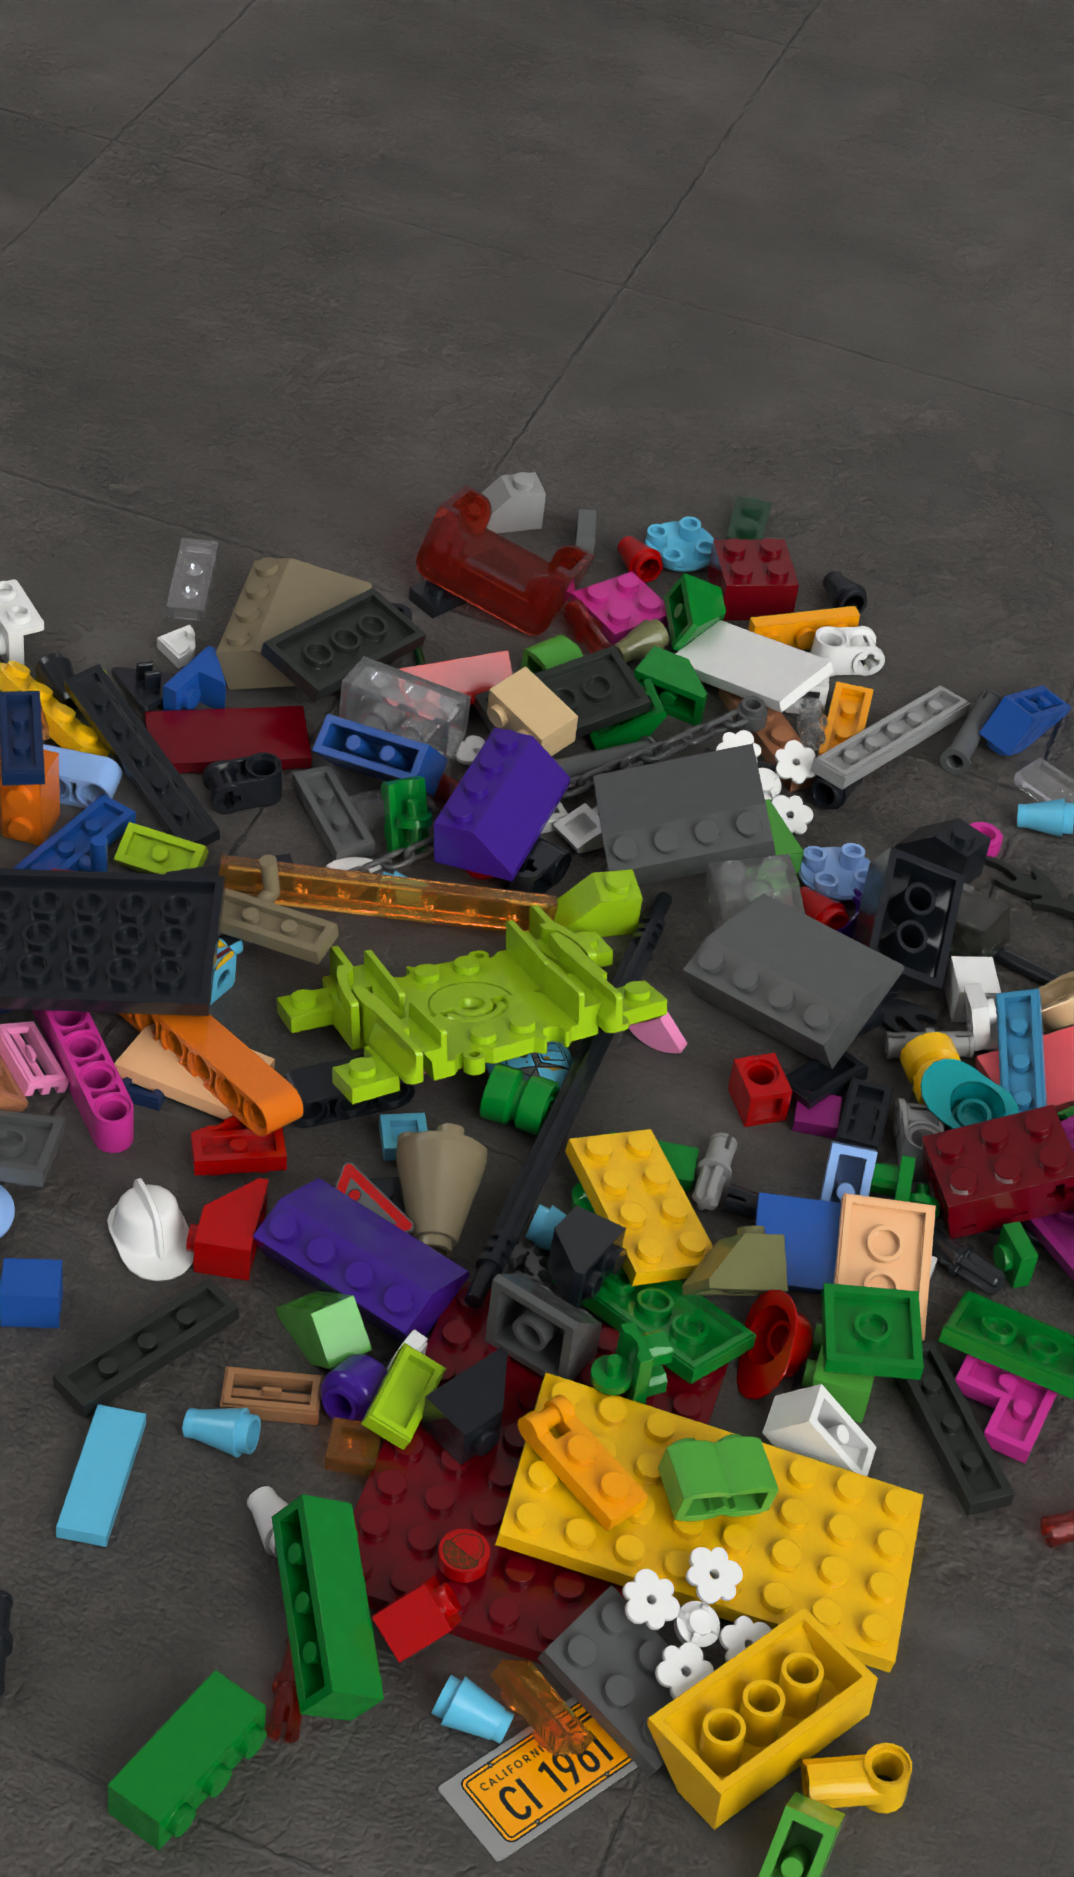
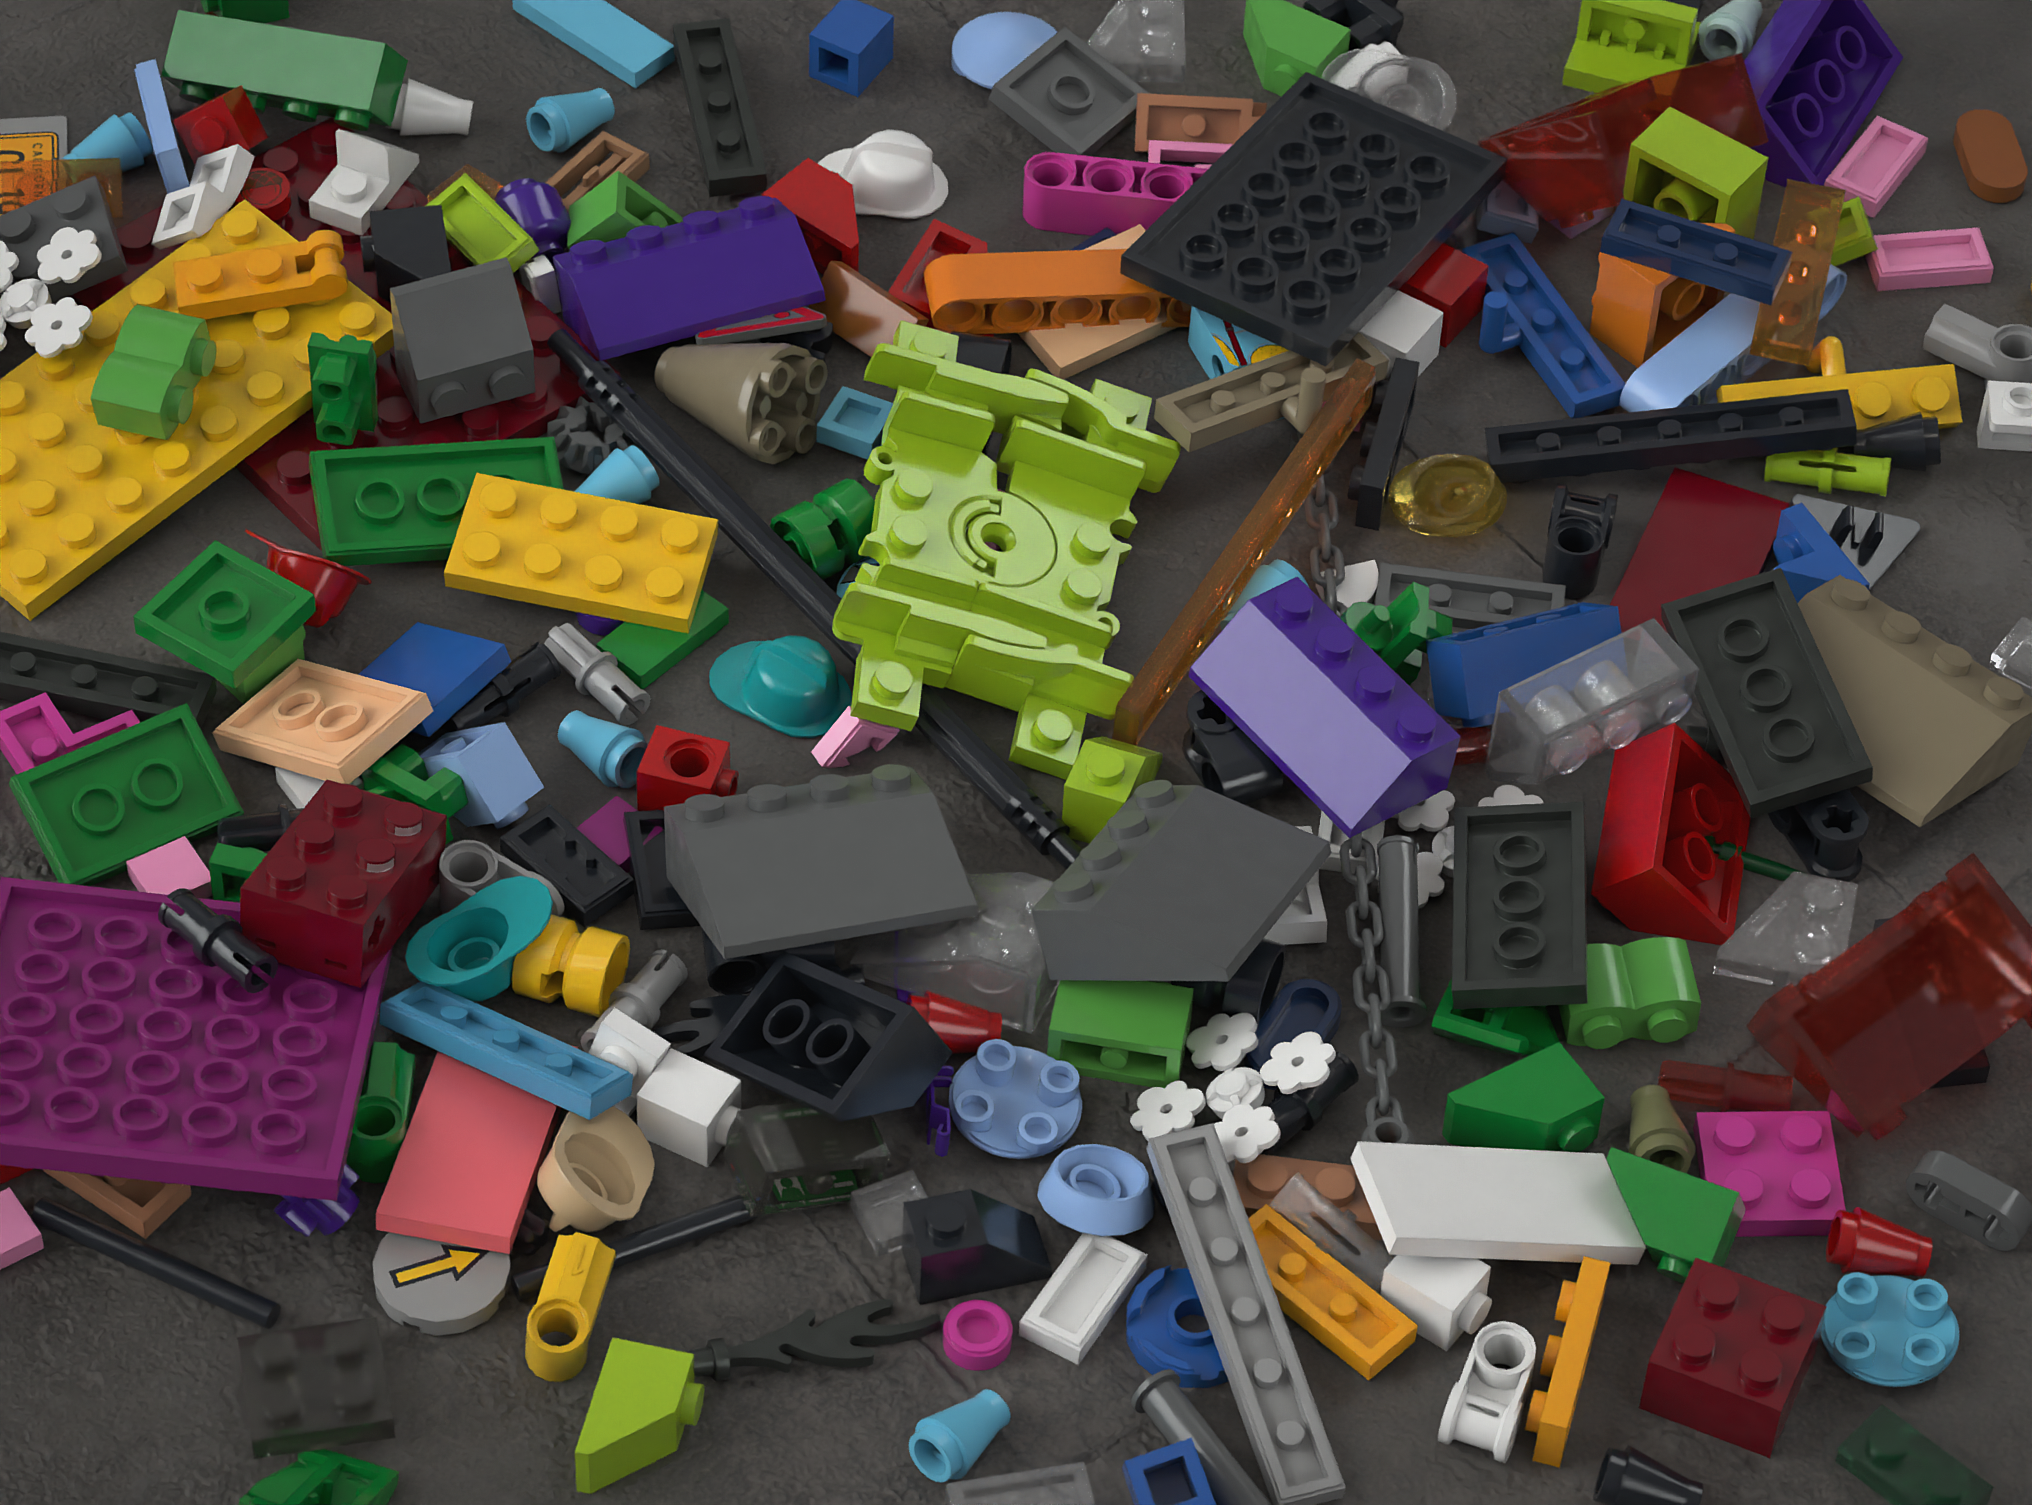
camera: 125 degrees right, 5 degrees up
lime plate [114,822,209,874] -> none
white tile [157,625,196,669] -> none
tan brick [487,666,578,756] -> none
black slope [547,1205,627,1308] -> none
olive slope [682,1226,788,1298] -> none
white slope [762,1384,876,1476] -> none
none -> bright pink tile [126,836,212,899]
none -> light blue tile [134,59,190,194]
none -> white slope [152,144,255,250]
none -> white slope [309,129,419,236]
none -> medium azure cone [558,710,648,788]
none -> teal piece [710,635,852,738]
none -> dark orange tile [808,261,929,357]
none -> white tile [1019,1233,1148,1365]
none -> light blue hat [1037,1144,1155,1237]
none -> blue tile [1126,1265,1228,1388]
none -> clear yellow hat [1389,453,1507,538]
none -> clear wing [1713,871,1858,998]

